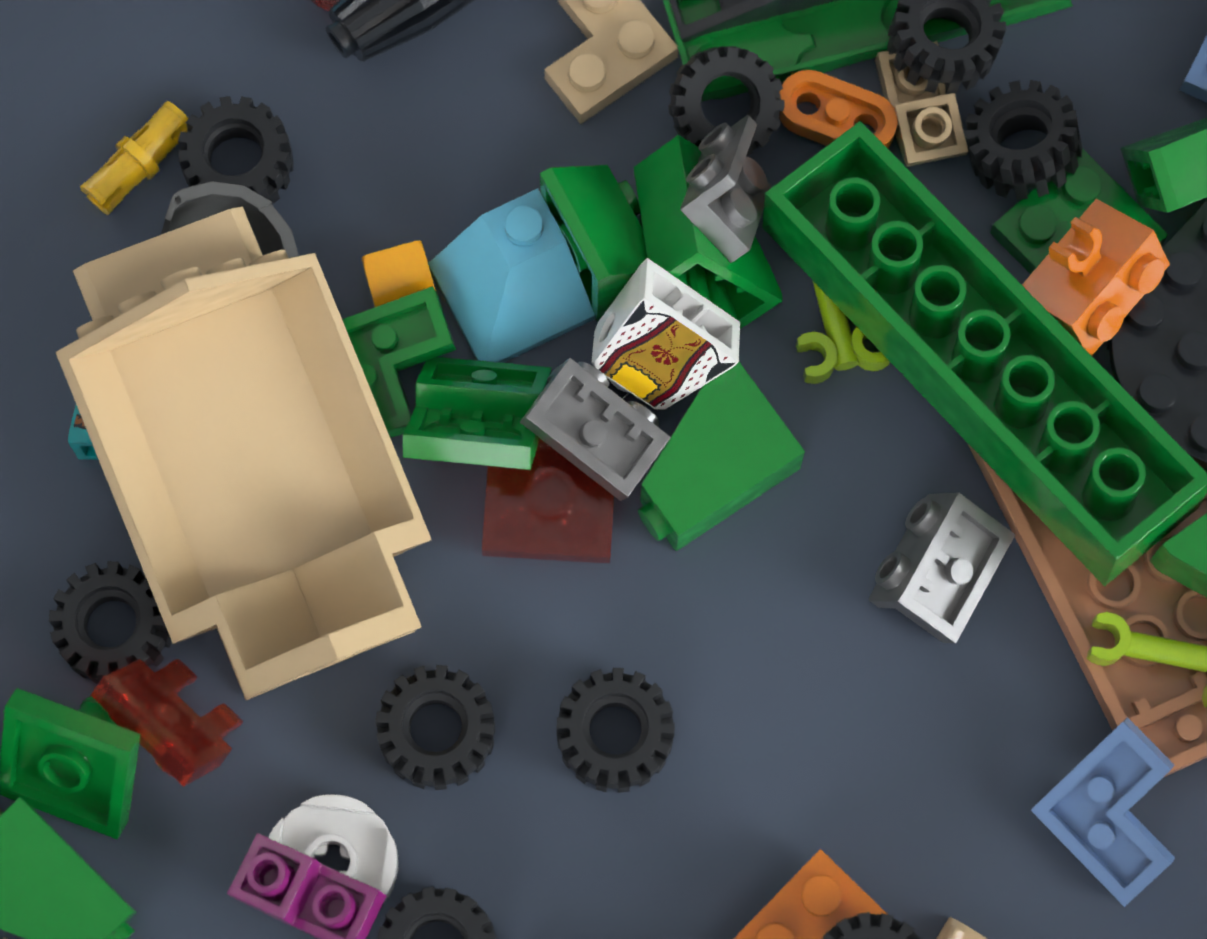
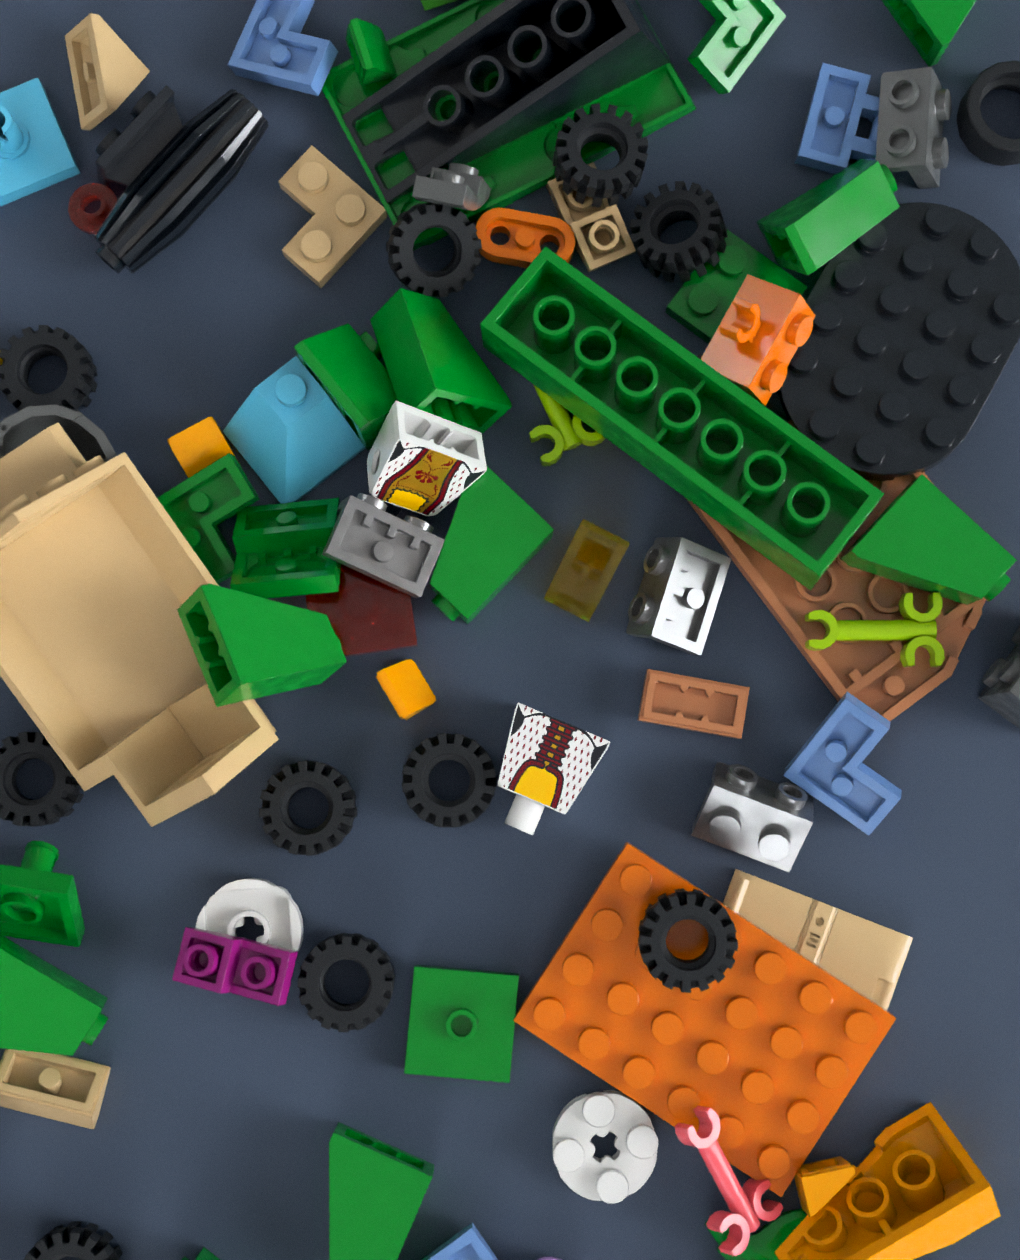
camera: 15 degrees left, 10 degrees up
clear red plate [91,659,244,787] -> none
flat silver bracket [680,115,771,263] -> none
none -> green slope [177,584,347,707]
none -> light orange slope [376,659,436,720]
none -> dark grey slope [412,163,491,211]
none -> torso [497,702,610,835]
none -> clear yellow slope [544,519,630,622]
none -> nougat plate [637,669,750,739]
none -> flat silver bracket [691,762,814,872]

